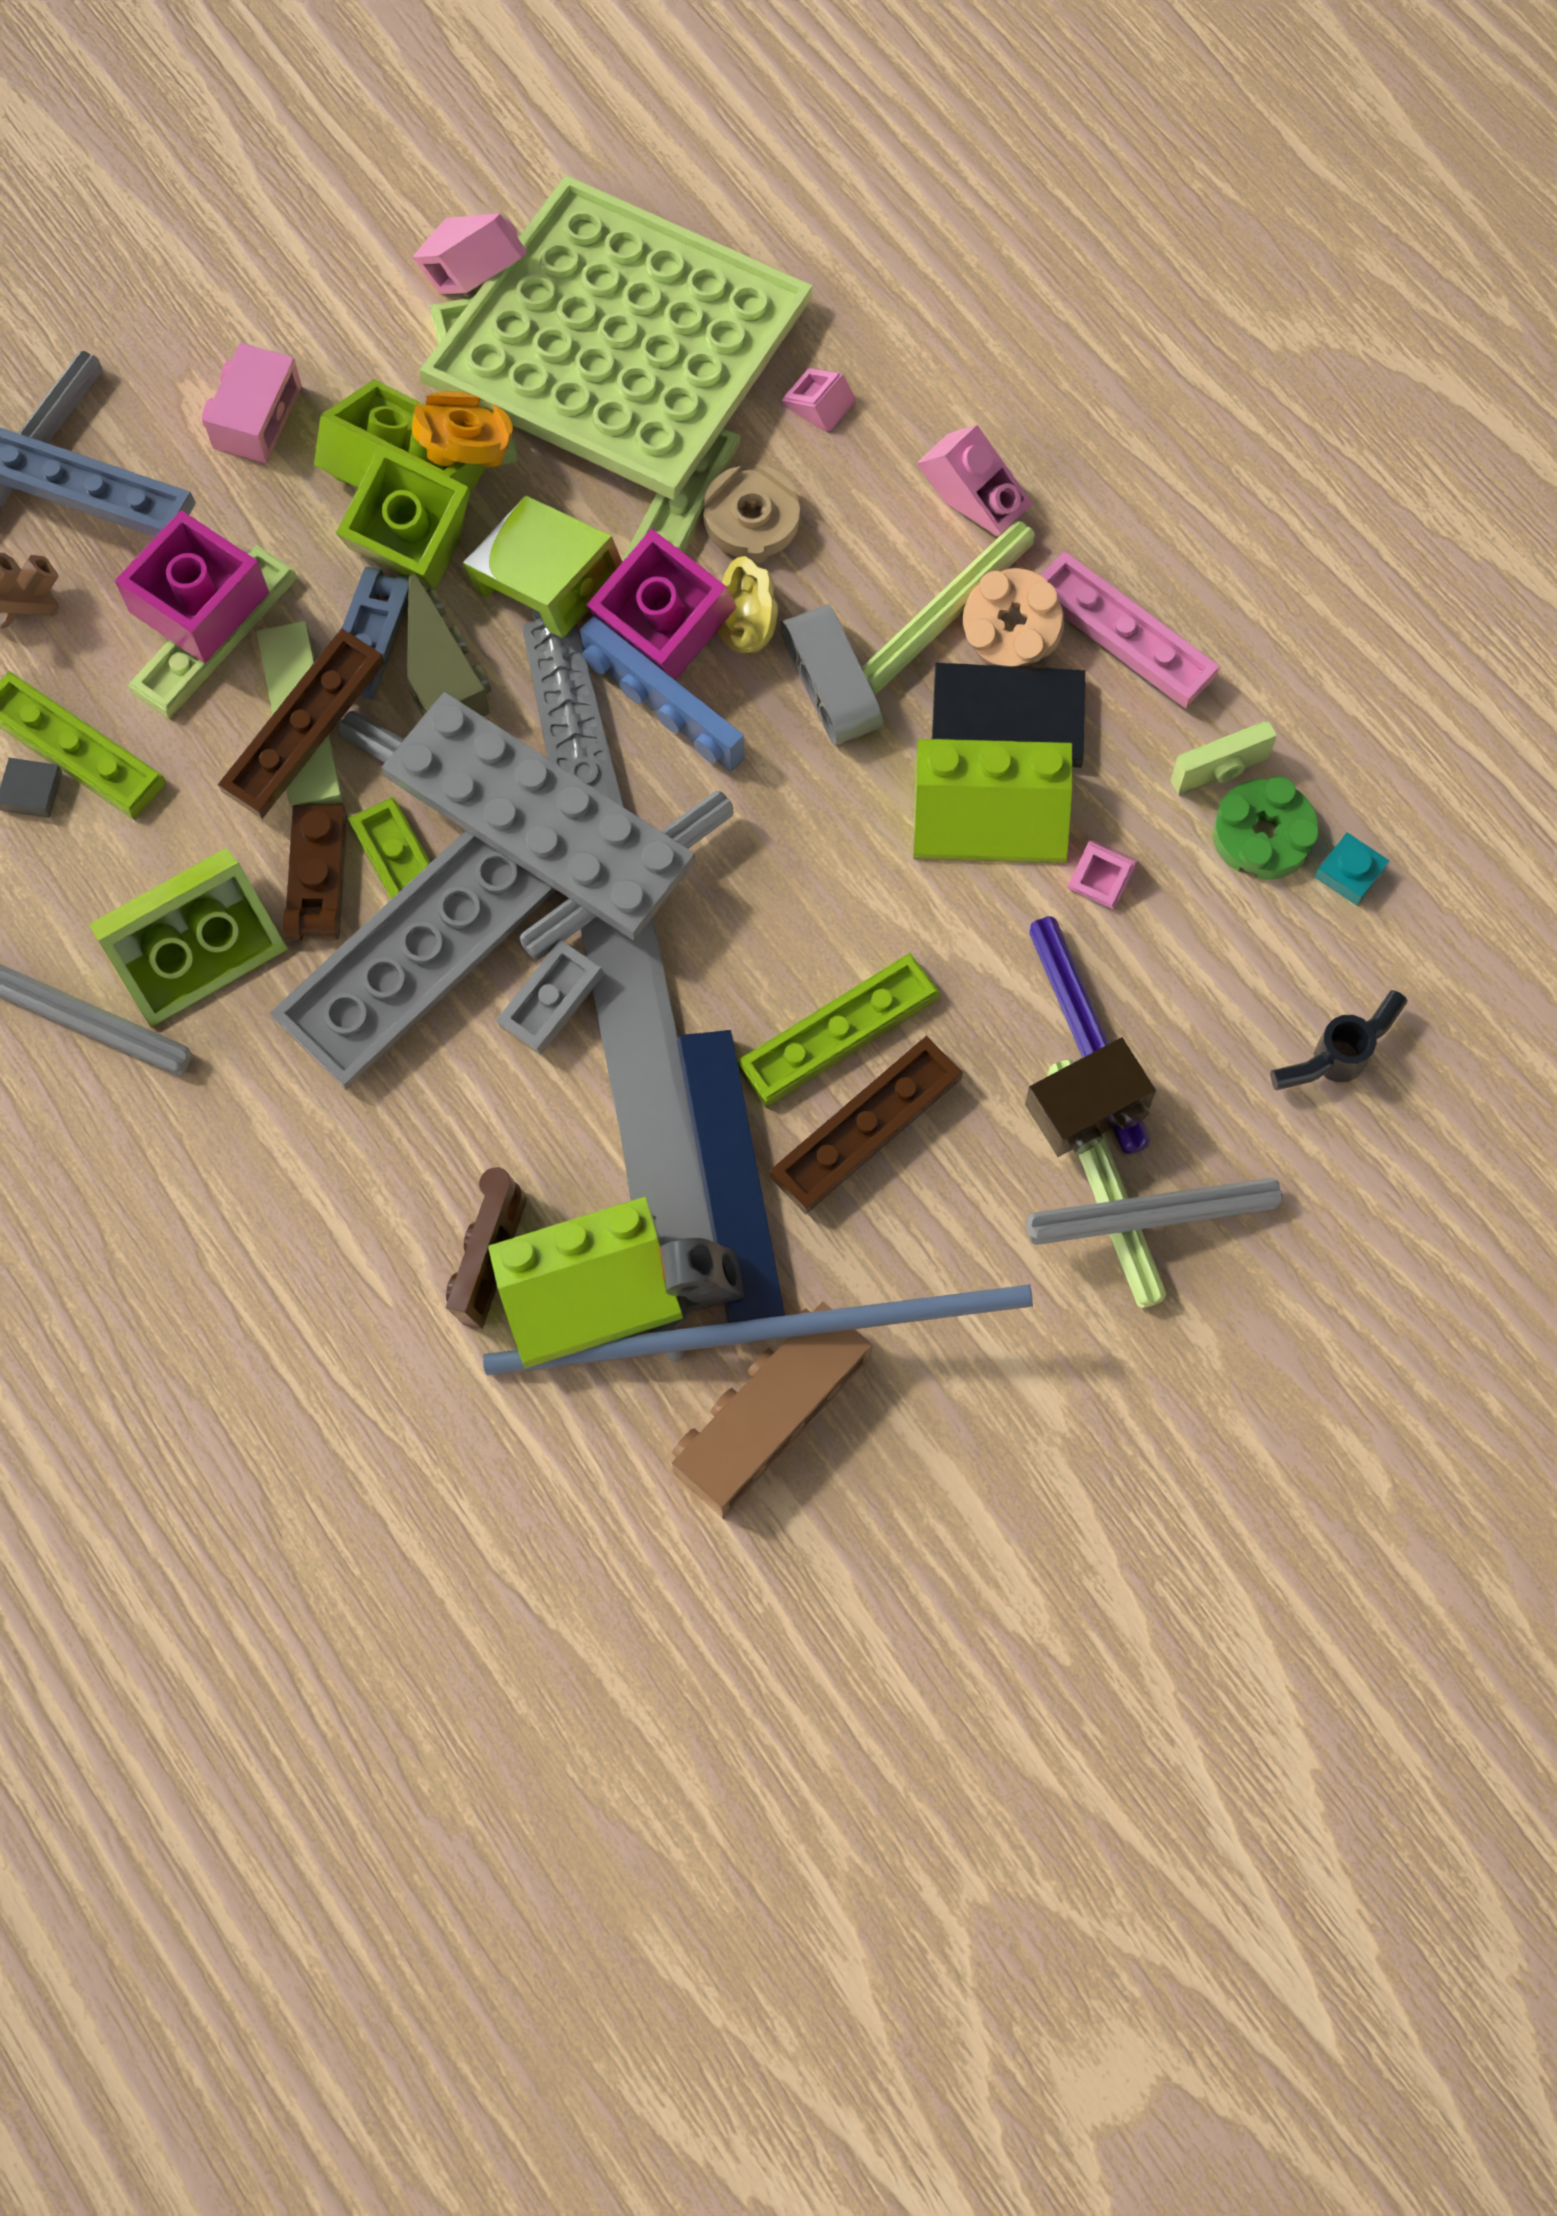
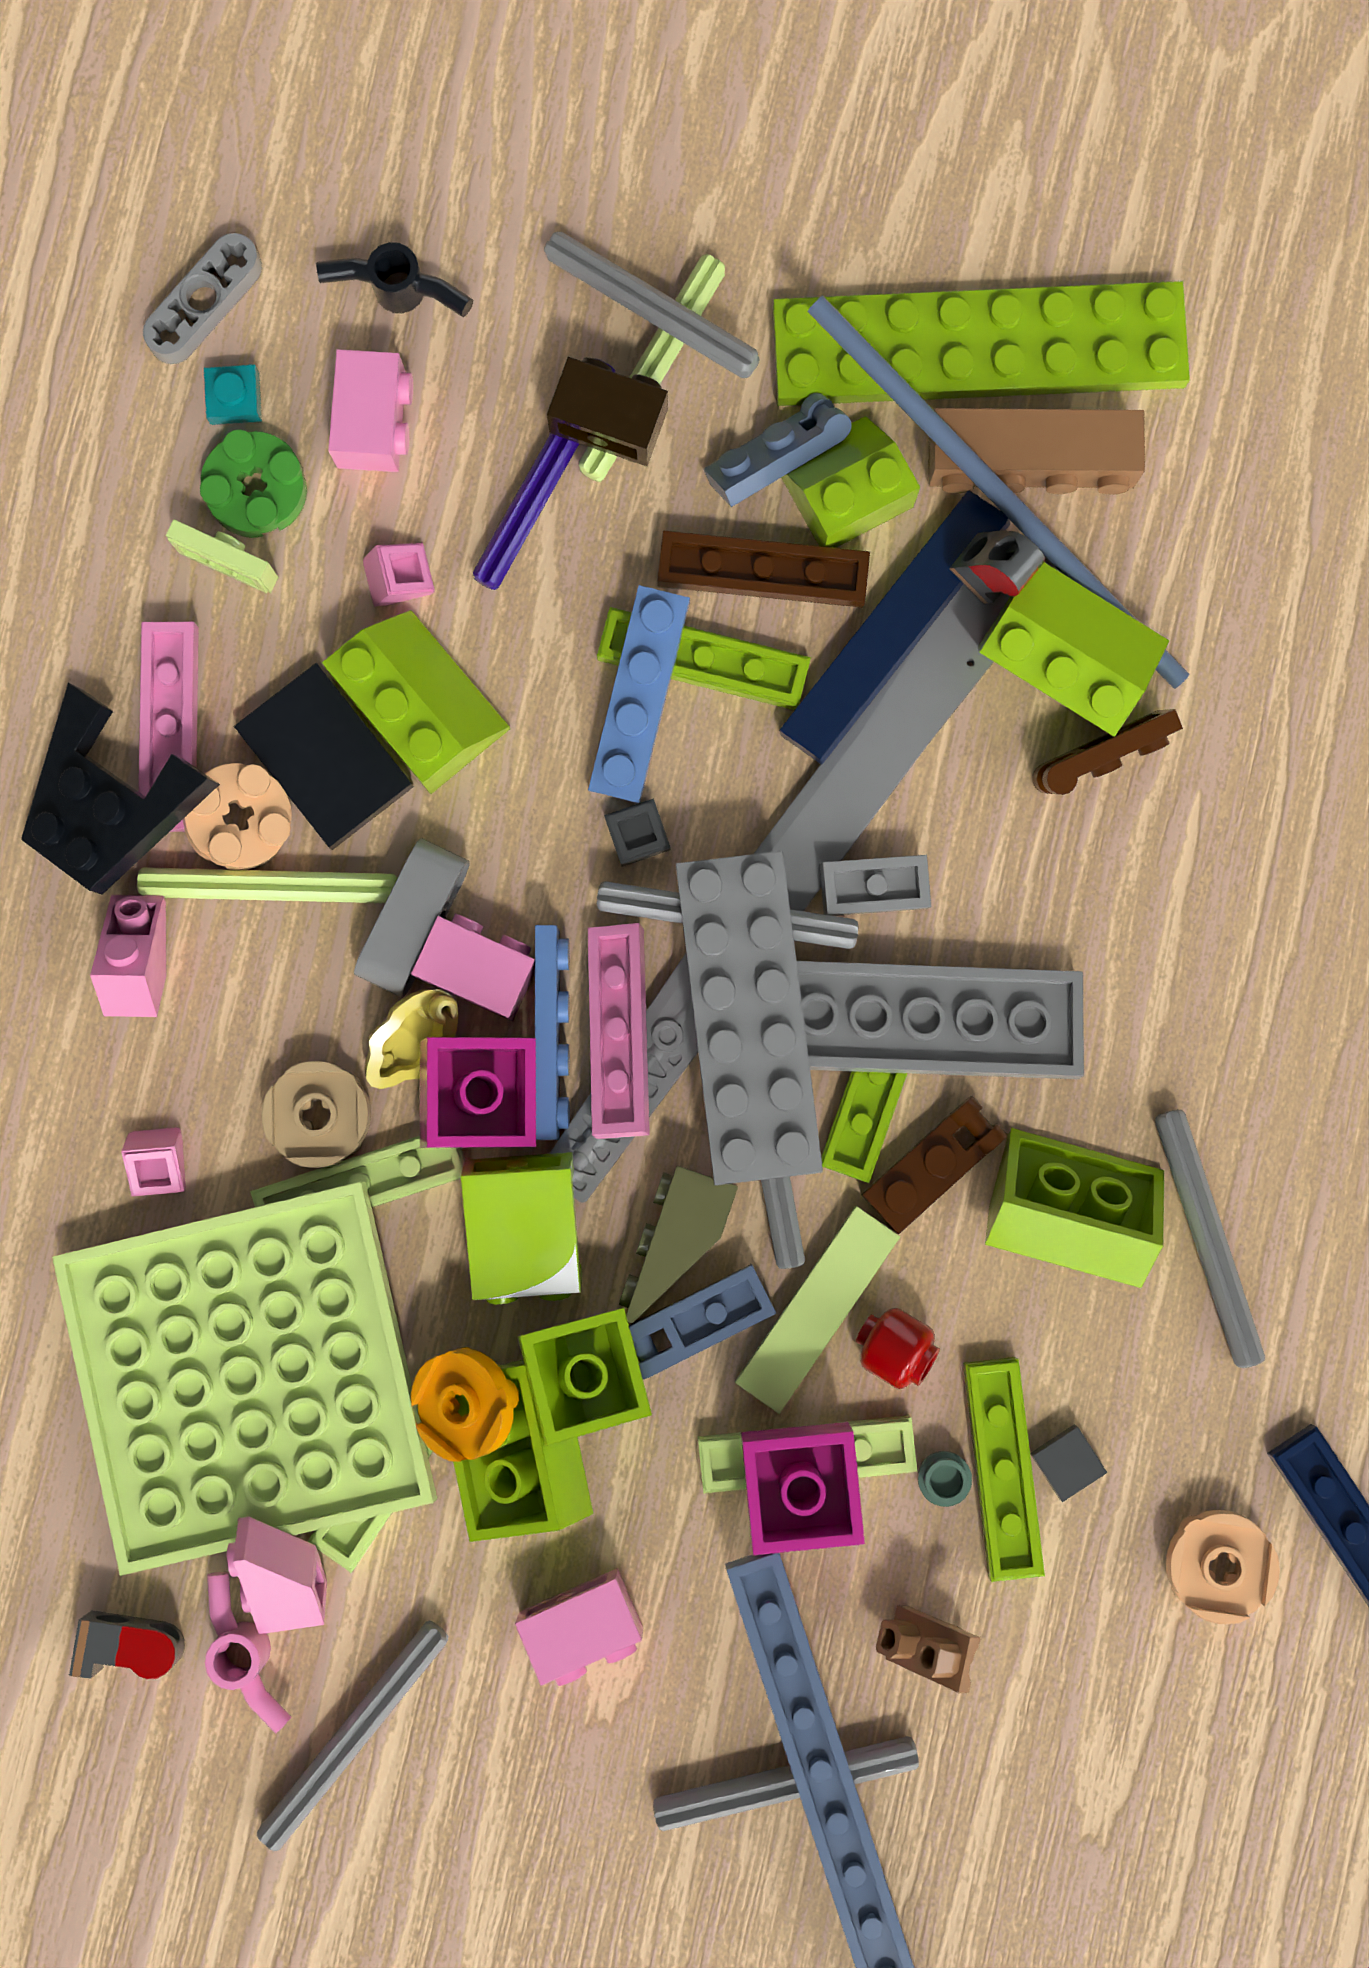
camera: 130 degrees left, 15 degrees up
reddish brown plate [218,628,385,819] -> none
none -> black wing [21,683,220,895]
none -> leg [69,1611,185,1679]
none -> light grey beam [143,233,262,364]
none -> bright pink piece [205,1571,291,1734]
none -> light grey axle [257,1621,449,1851]
none -> bright pink brick [328,349,413,472]
none -> bright pink brick [411,914,535,1021]
none -> medium blue plate [588,585,690,803]
none -> bright pink plate [588,923,650,1139]
none -> dark grey tile [604,798,671,867]
none -> sand blue plate [704,393,851,507]
none -> lime plate [773,281,1190,406]
none -> lime slope [781,416,920,548]
none -> red head [856,1308,940,1389]
none -> sand green plate [917,1451,972,1507]

